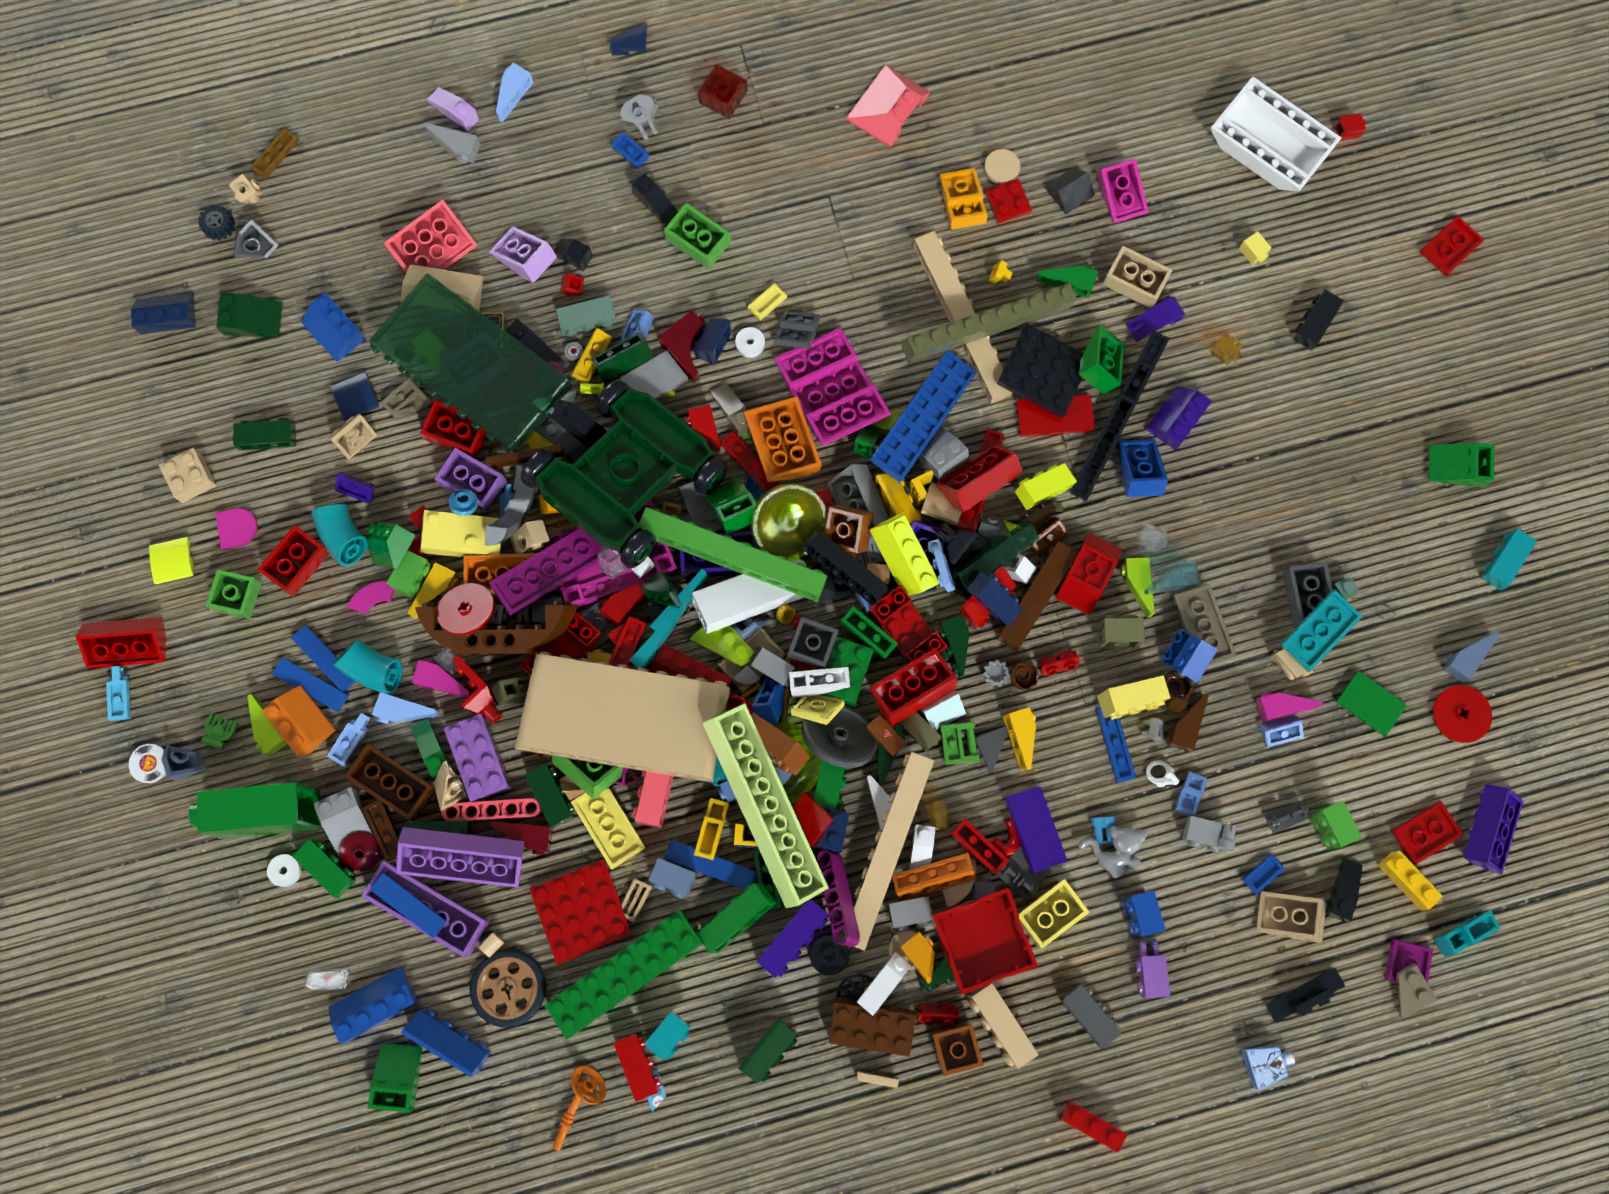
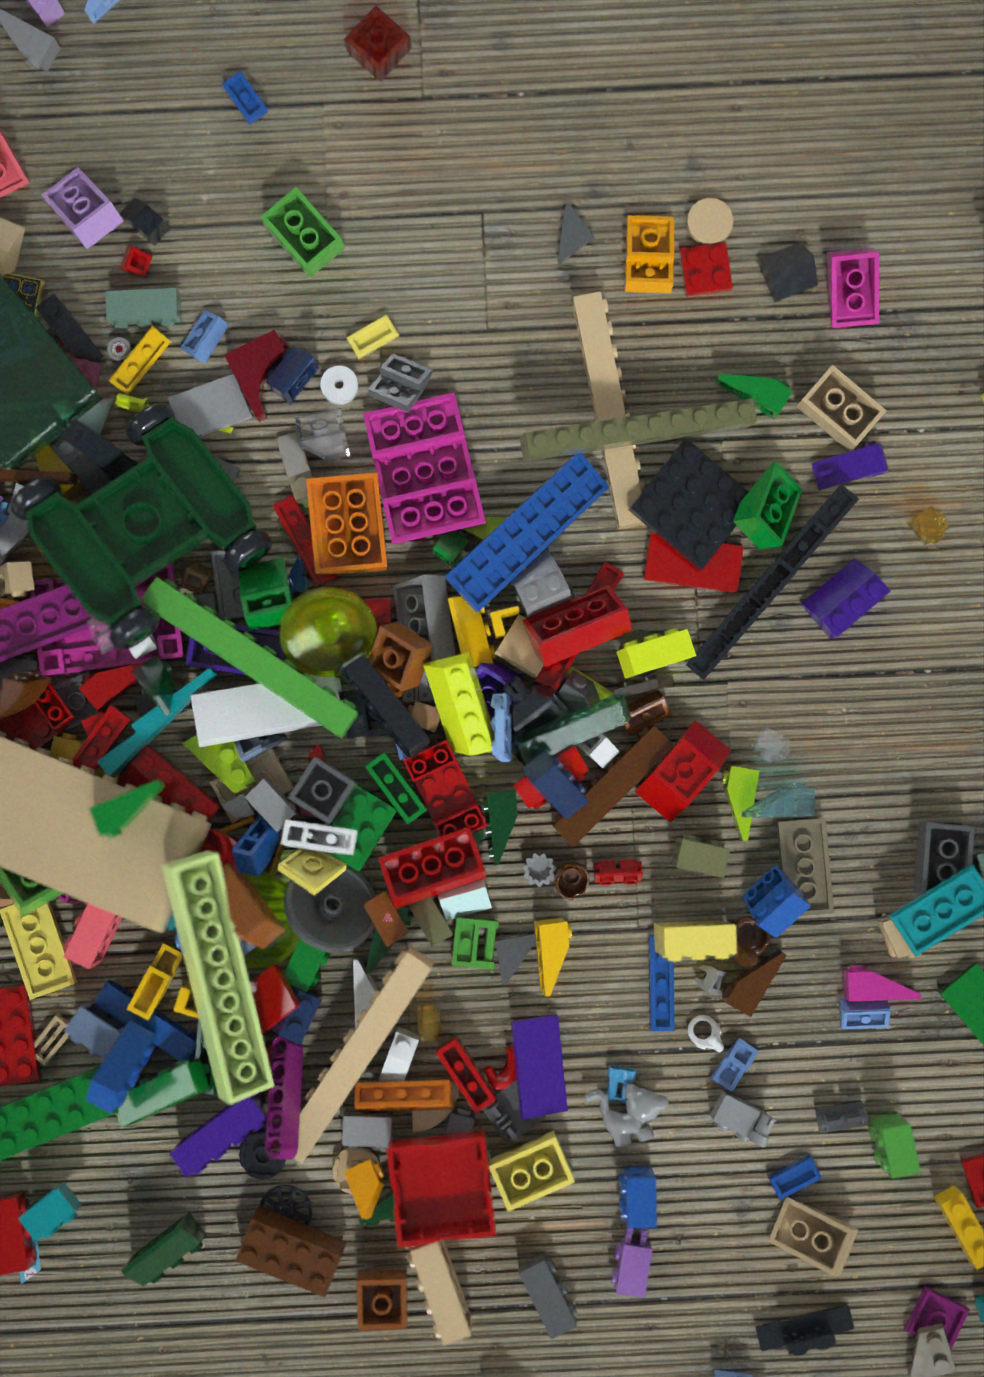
camera: 15 degrees right, 10 degrees up
dark green brick [591,332,654,383] -> none
light grey hinge [620,94,659,140] -> none
black slope [631,173,678,227] -> none
red slope [686,405,721,452] -> none
yellow tile [776,604,796,625] -> none
coral slope [846,65,930,147] -> none
tan tile [856,1071,899,1088] -> none
white slope [857,952,911,1016] -> none
red hinge [917,1003,960,1026] -> none
yellow tile [988,260,1012,284] -> none
blue slope [1118,439,1168,497] -> none
black slope [1325,858,1363,922] -> none
none -> blue brick [86,1021,156,1114]
none -> green slope [89,780,165,839]
none -> clear slope [295,407,350,461]
none -> dark grey tile [557,203,594,265]

